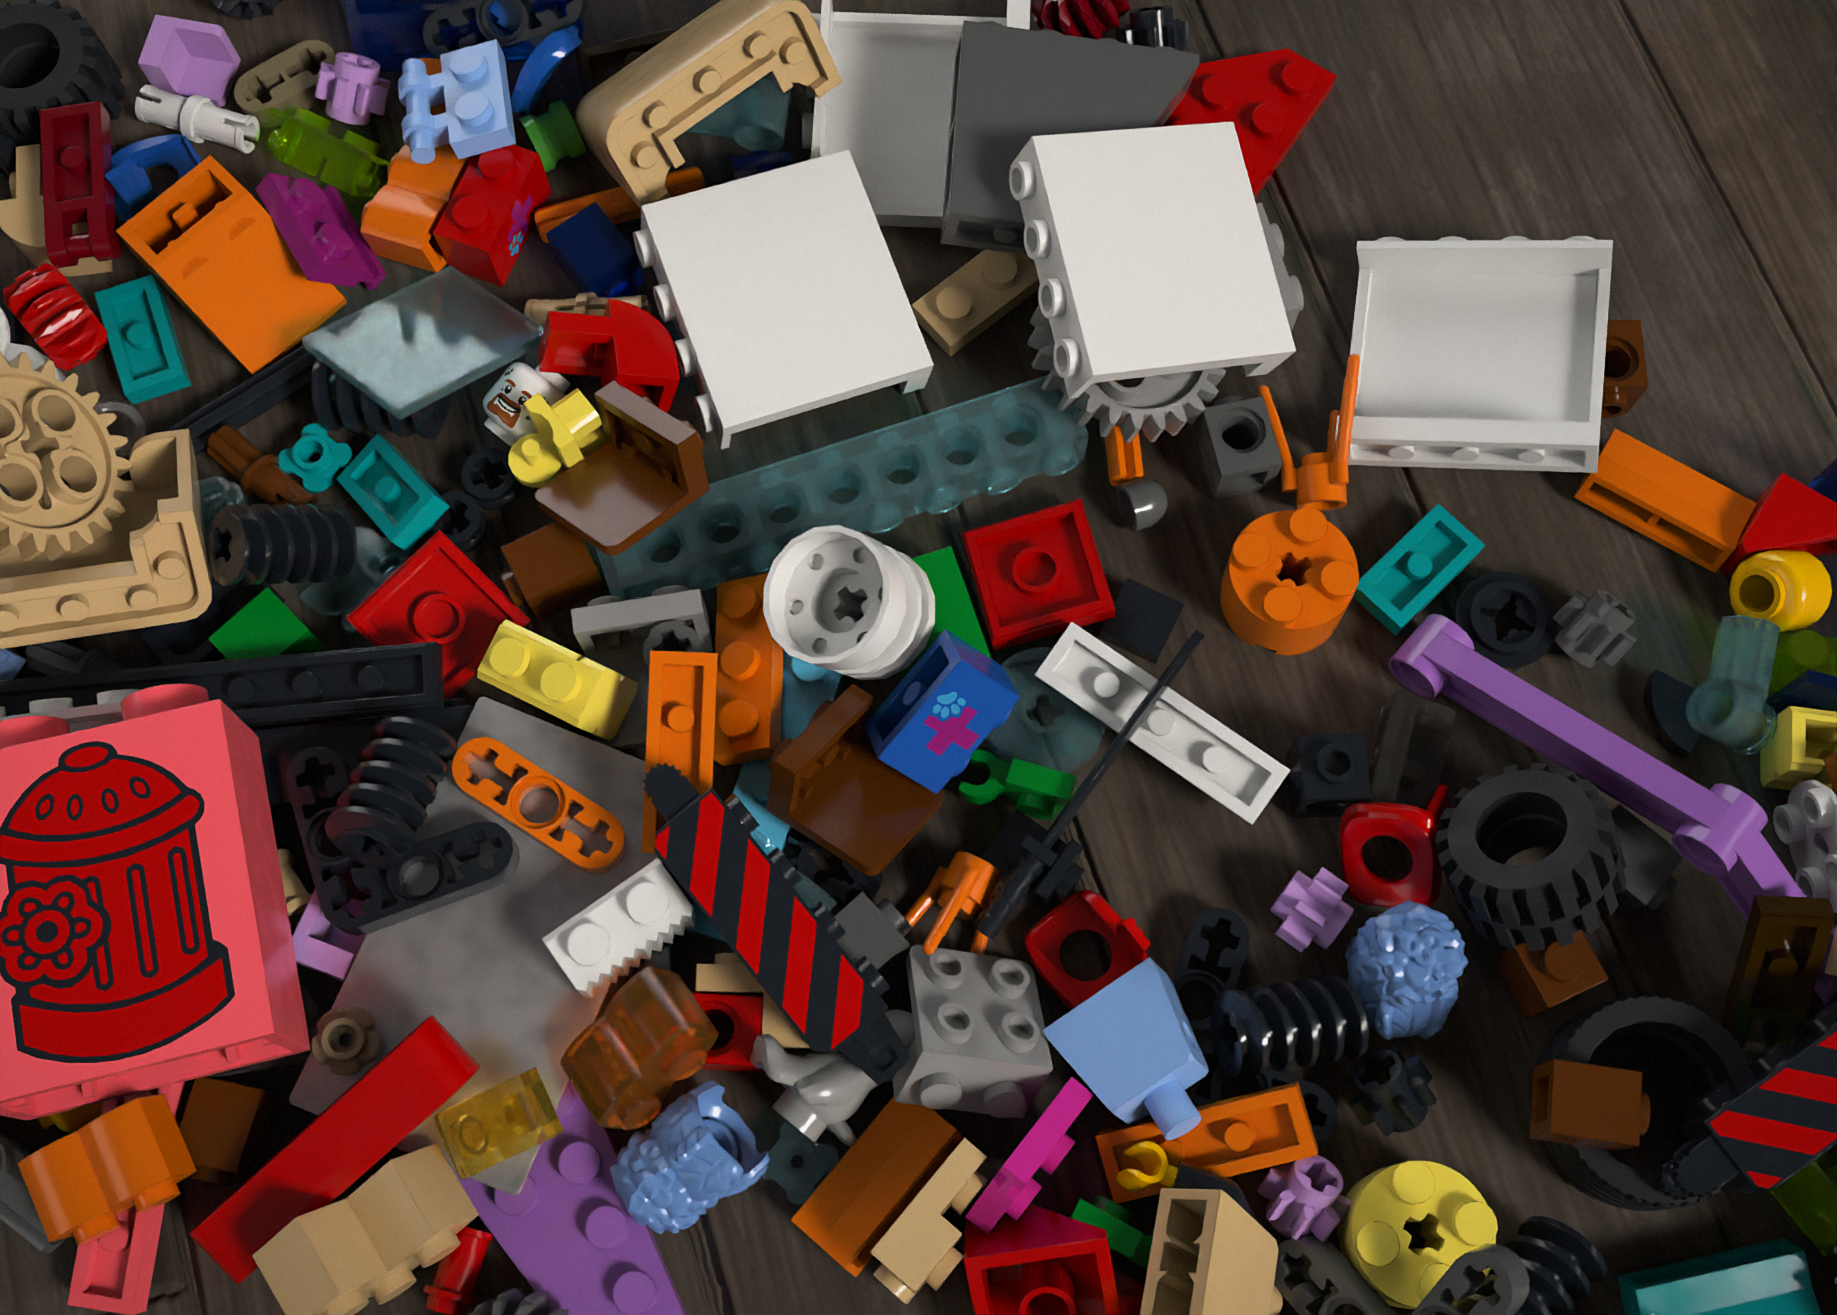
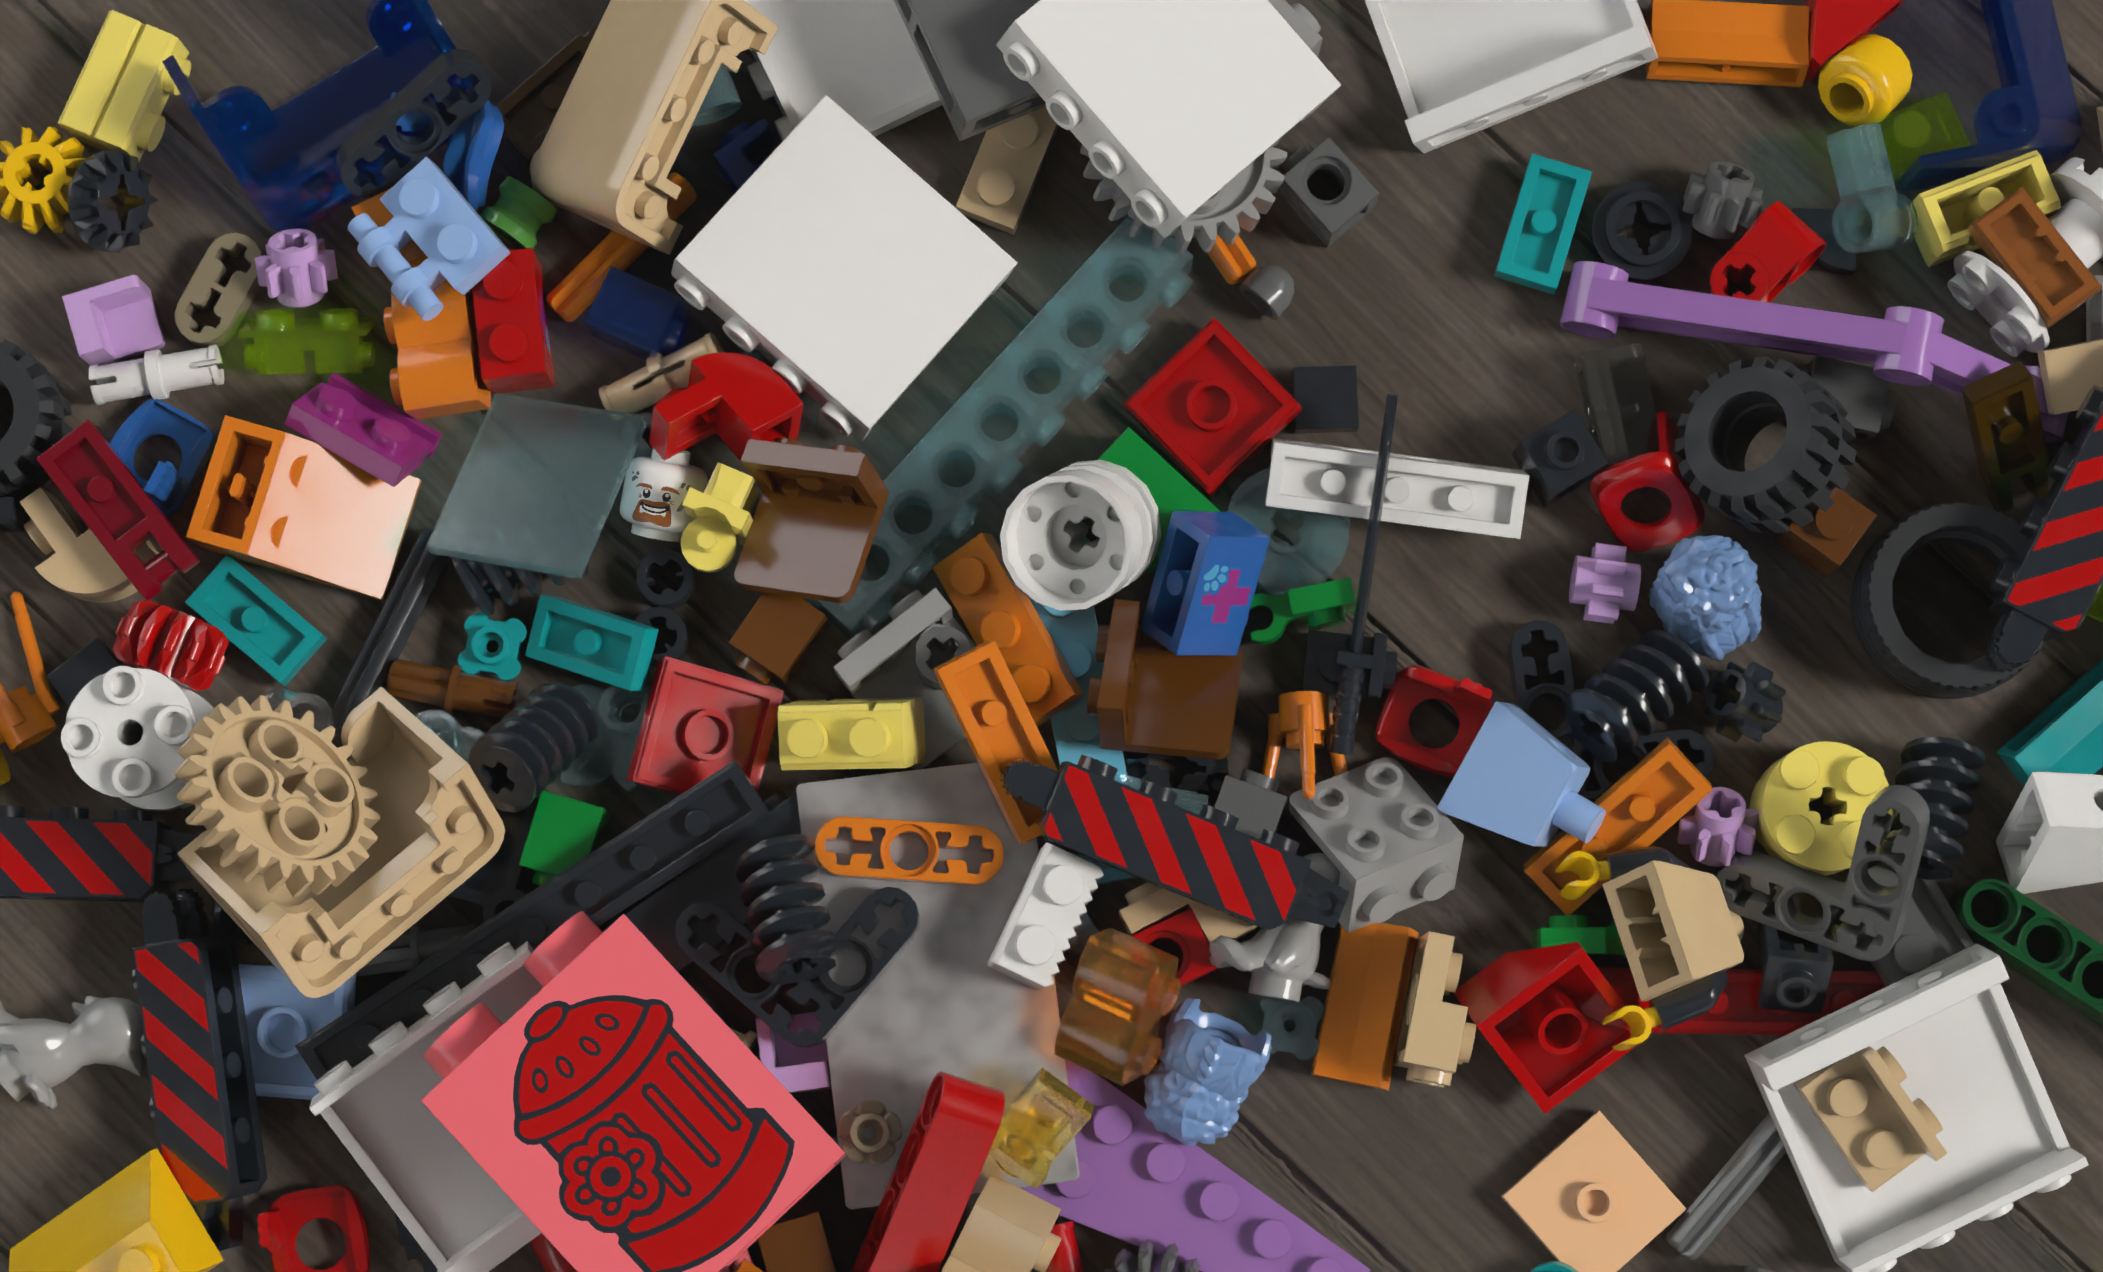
camera: 30 degrees left, 10 degrees up
dark pink plate [965,1077,1094,1235] -> none
orange brick [1220,507,1359,656] -> none
orange plant [1257,354,1360,511] -> none
reddish brown brick [1529,1059,1651,1151] -> none
none -> red piece [1710,201,1827,303]

